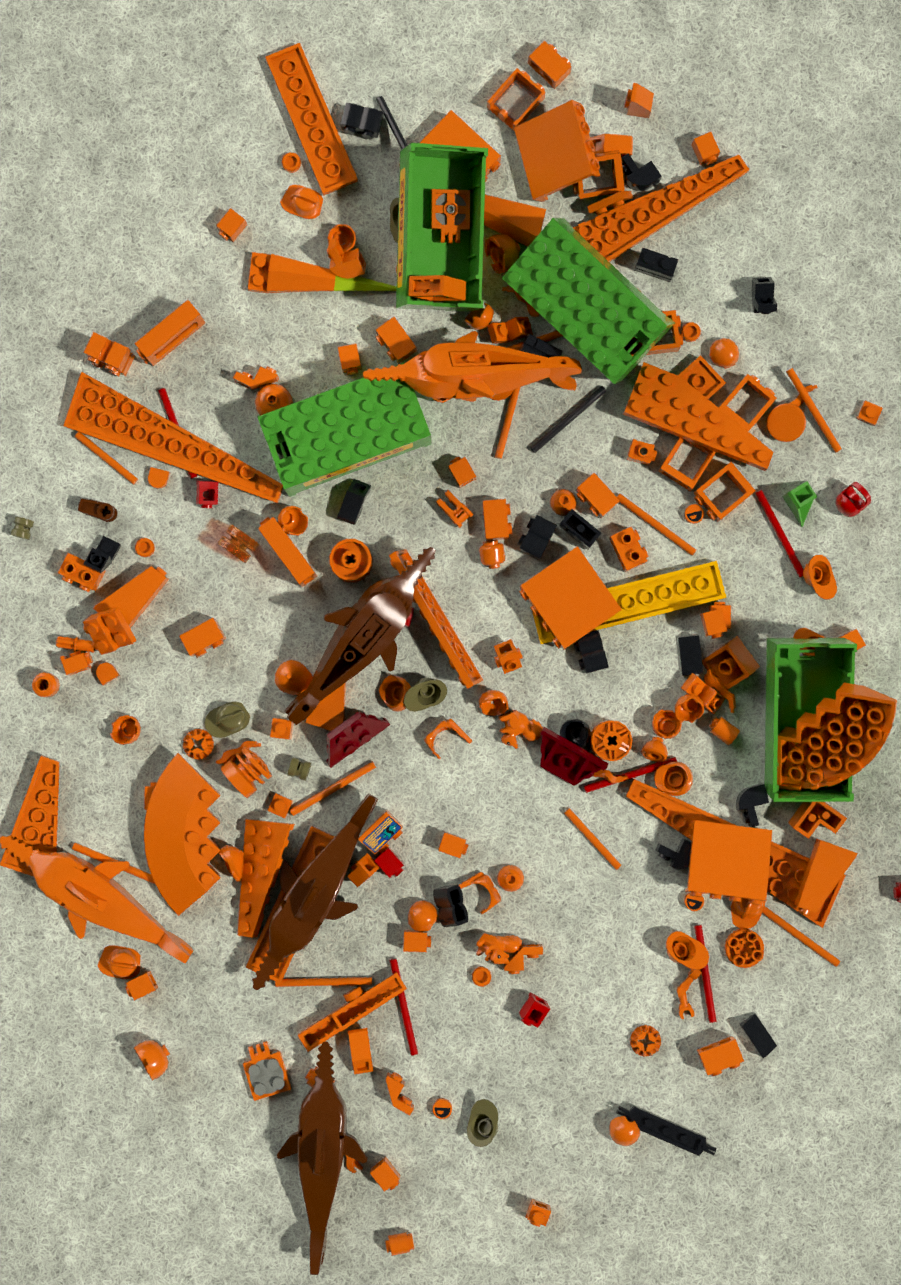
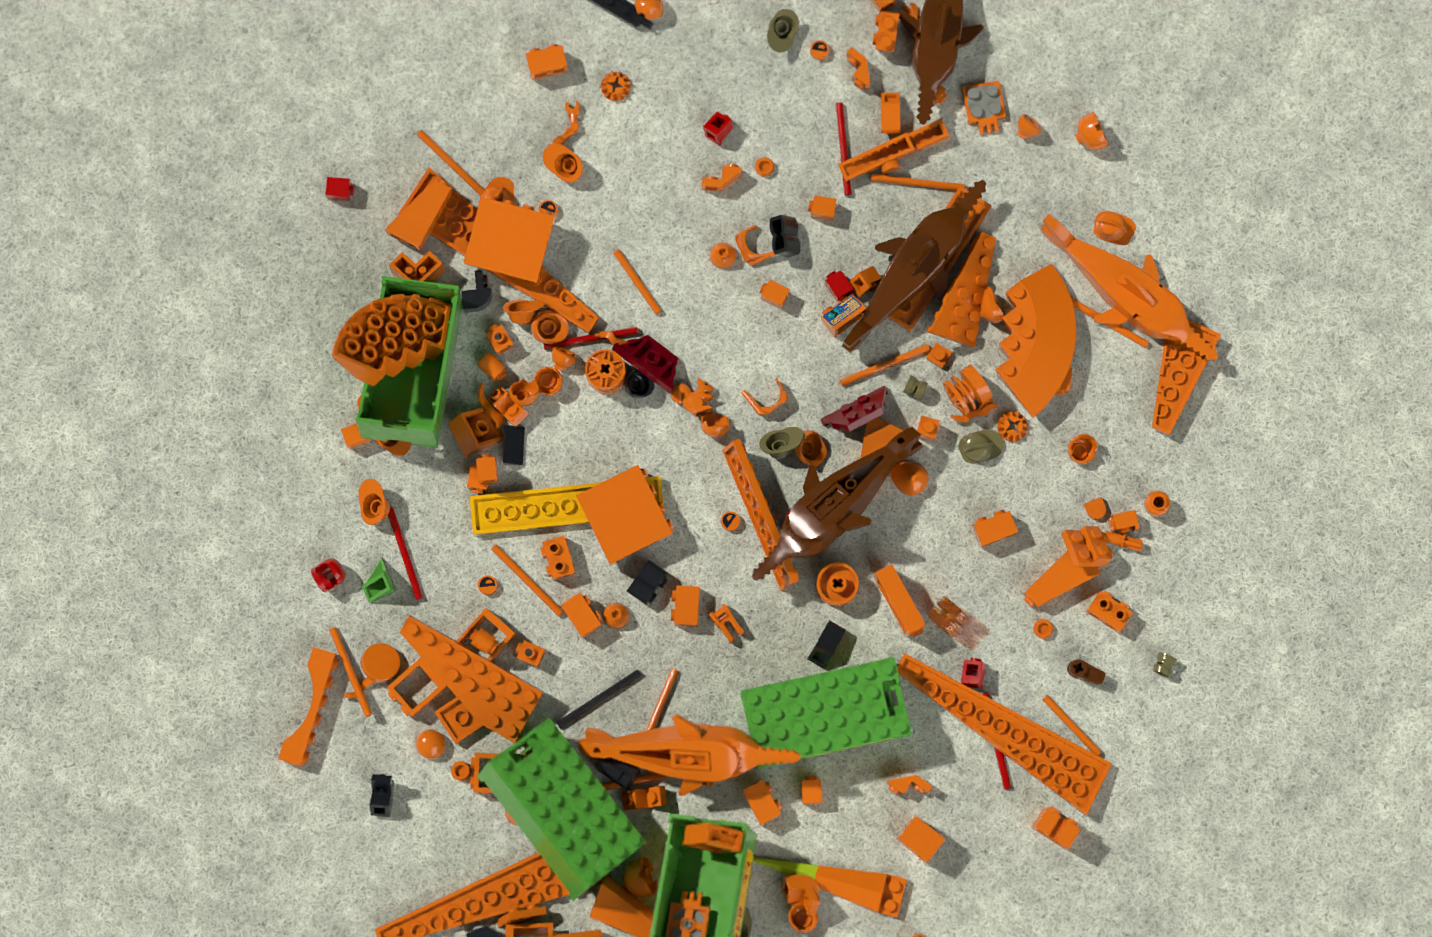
camera: 170 degrees left, 5 degrees down
black slope [83,536,121,573] -> none
orange brick [126,971,158,1001] -> none
orange piece [134,300,205,366] -> none
orange tile [148,467,170,489] -> none
orange cylinder [255,384,293,416] -> none
orange hair [278,506,308,536] -> none
orange hair [408,900,438,932] -> none
orange brick [448,457,476,488] -> none
orange hair [464,303,494,330] -> none
orange animal [476,933,522,964] -> none
orange head [479,540,506,569] -> none
orange brick [494,639,523,674] -> none
black brick [559,509,602,550] -> none
black brick [574,630,609,674] -> none
black brick [634,247,679,282] -> none
black brick [656,838,692,869] -> none
orange window [694,462,756,522] -> none
red piece [694,925,717,1023] -> none
orange tile [725,929,764,968] -> none
black slope [739,1013,777,1058] -> none
orange plate [856,400,883,426] -> none
none -> orange arch [278,647,339,766]
none -> orange brick [469,628,499,655]
none -> orange brick [486,324,514,356]
none -> orange piece [502,300,545,325]
none -> orange tile [721,511,740,531]
none -> orange brick [872,10,899,52]
none -> orange piece [896,816,946,863]
none -> orange brick [1017,114,1042,140]

